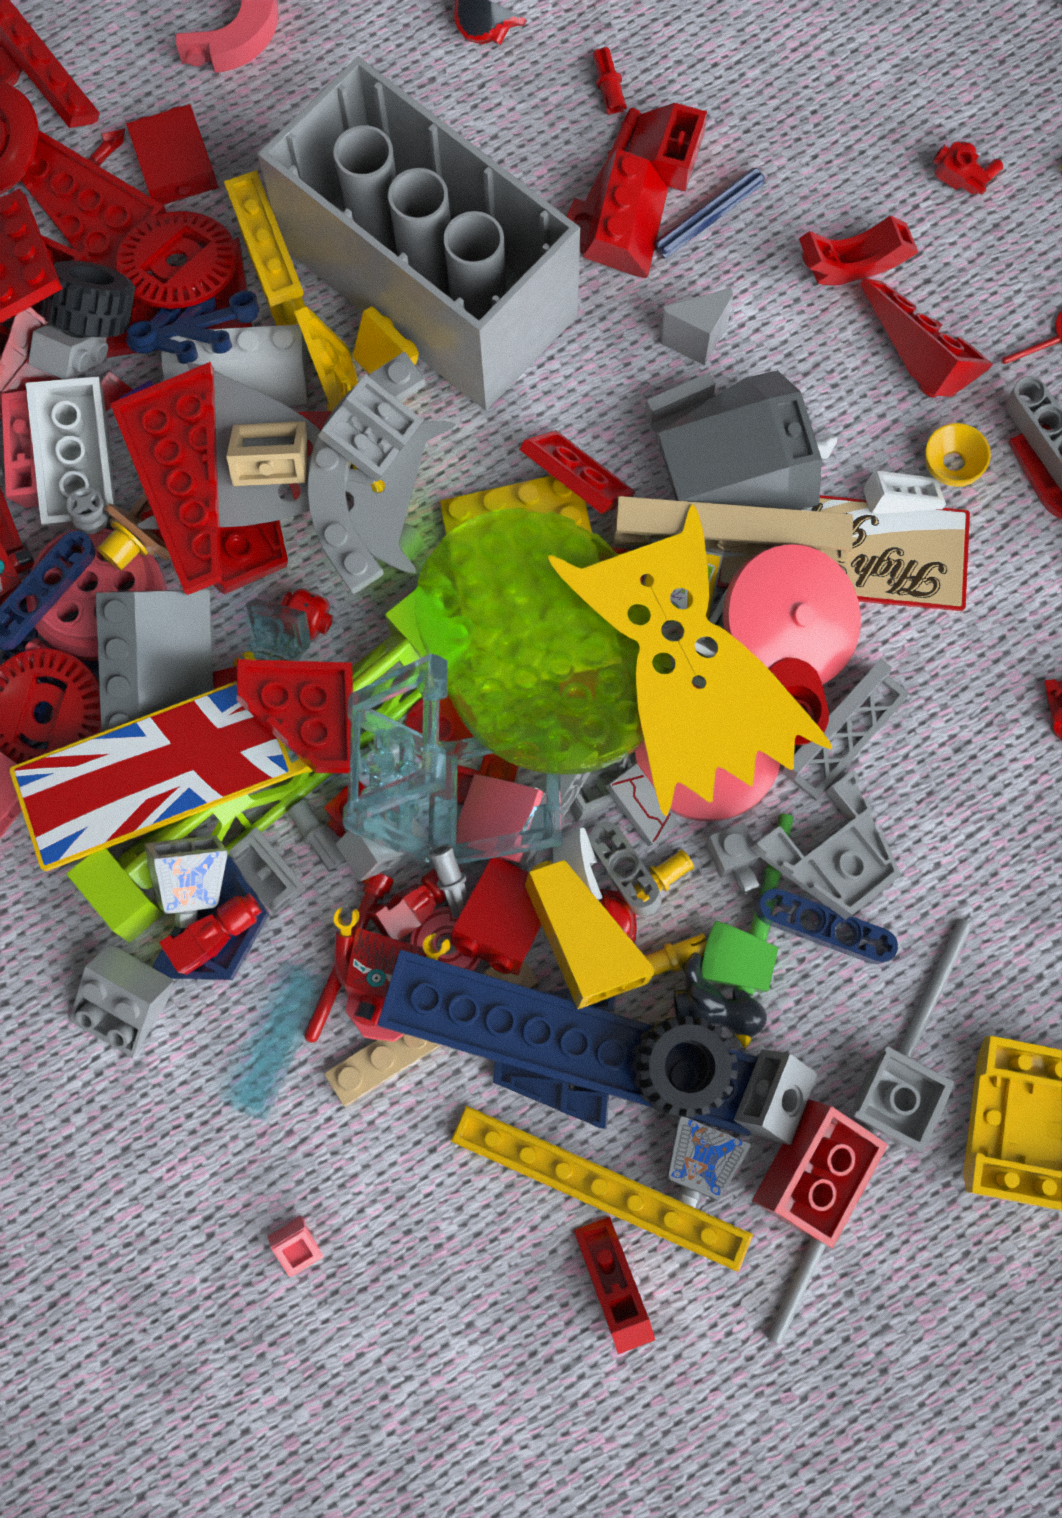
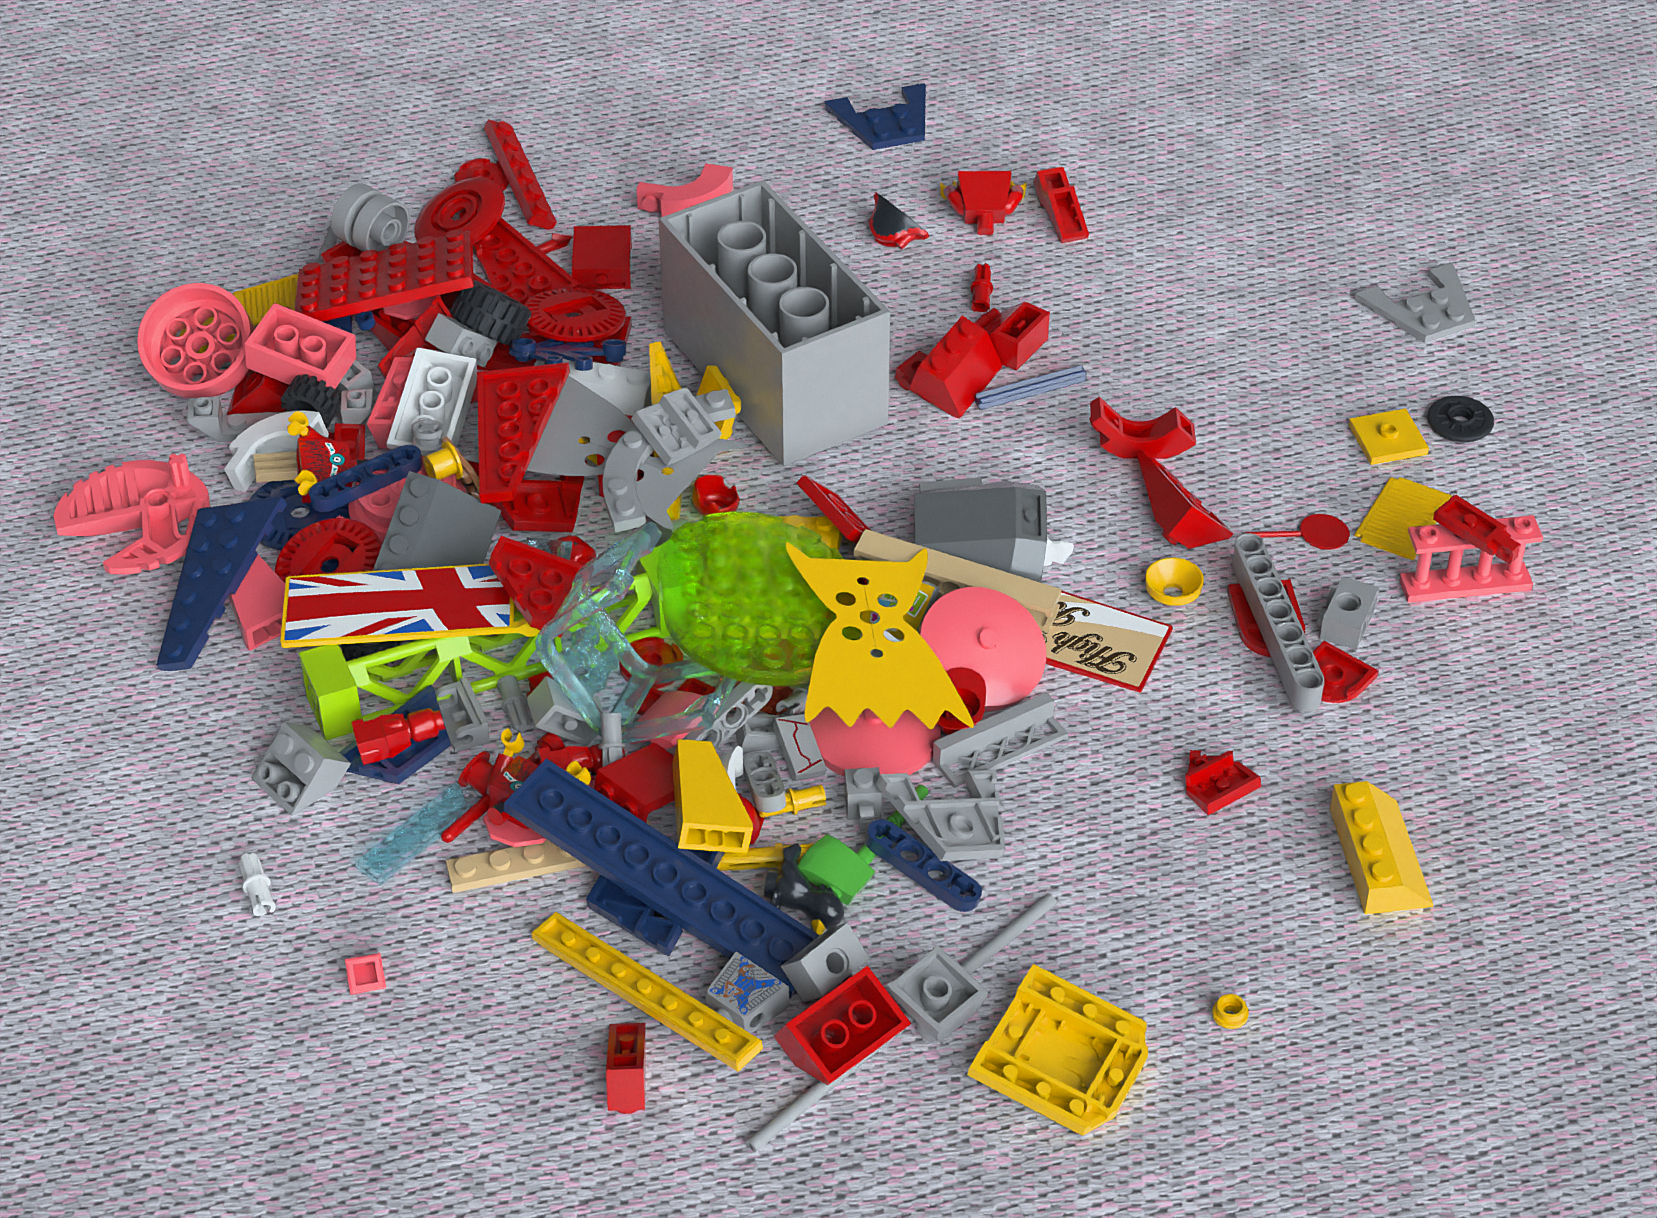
camera: 15 degrees right, 30 degrees down
light grey torso [145,835,227,928] -> none
yellow fence [224,170,306,326] -> none
tan tile [226,421,307,486] -> none
black tyre [631,1016,738,1117] -> none
light grey slope [660,288,733,365] -> none
white slope [863,470,946,514] -> none
red piece [932,142,1003,195] -> none
none -> white axle [239,853,276,916]
none -> red piece [458,751,494,796]
none -> red hair [692,474,740,519]

